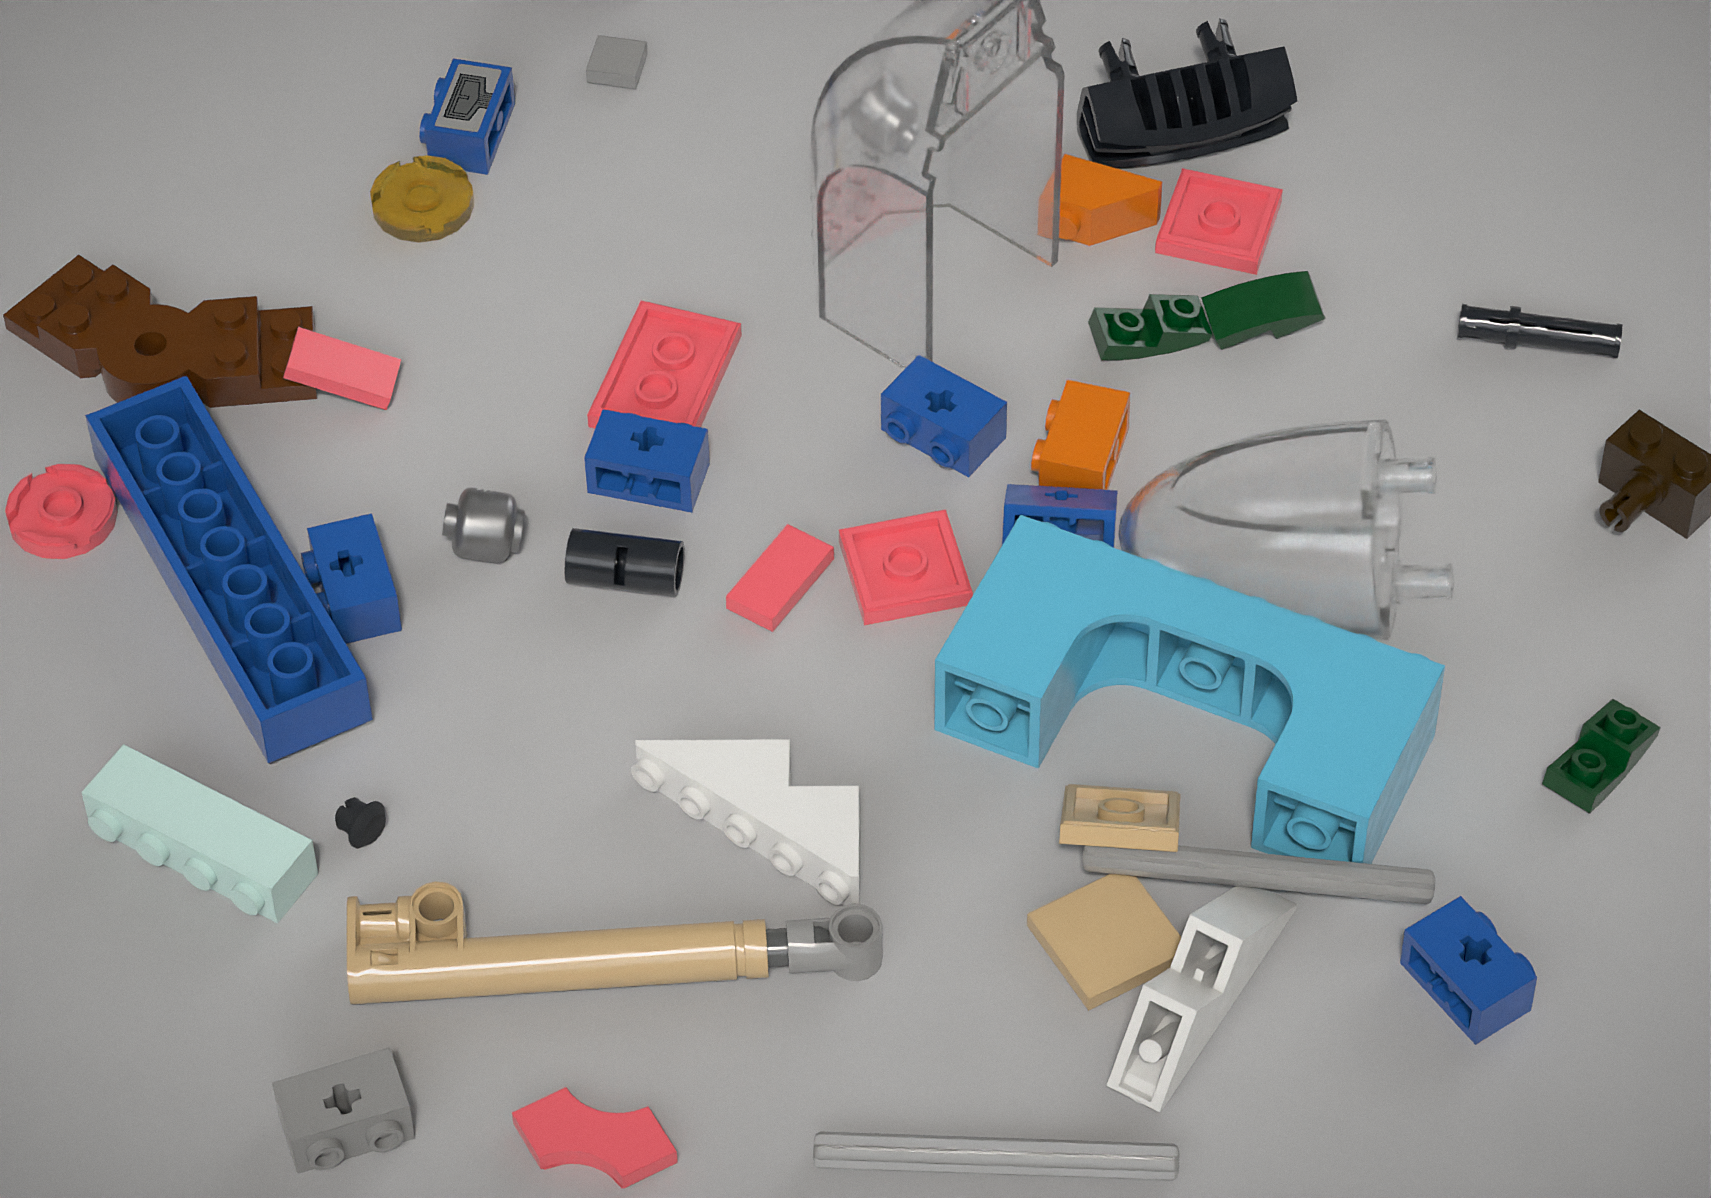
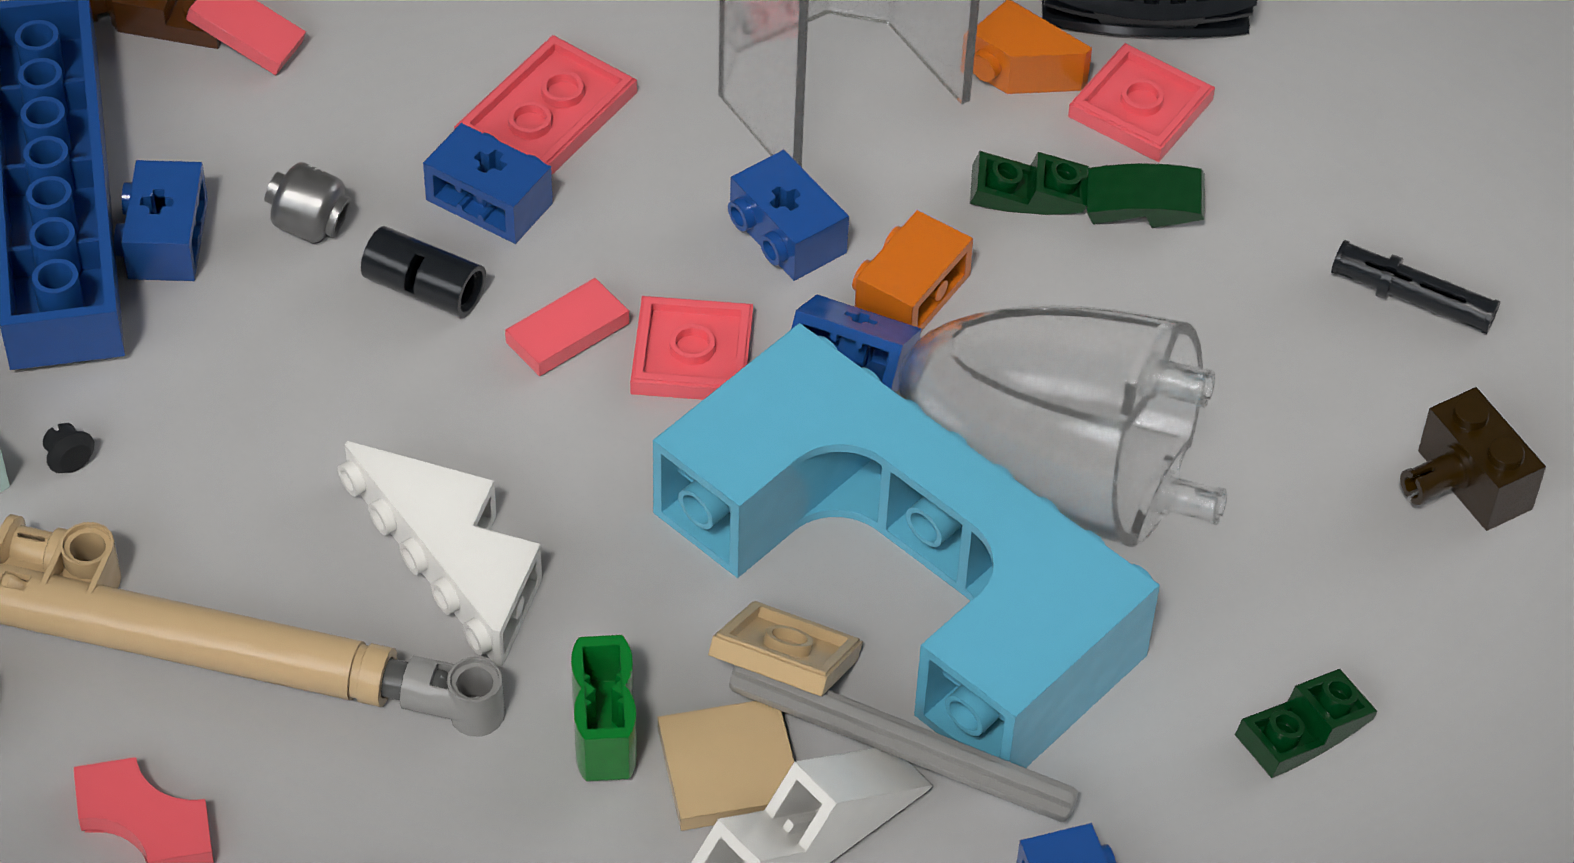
camera: 15 degrees right, 0 degrees up
none -> green brick [571,635,637,781]

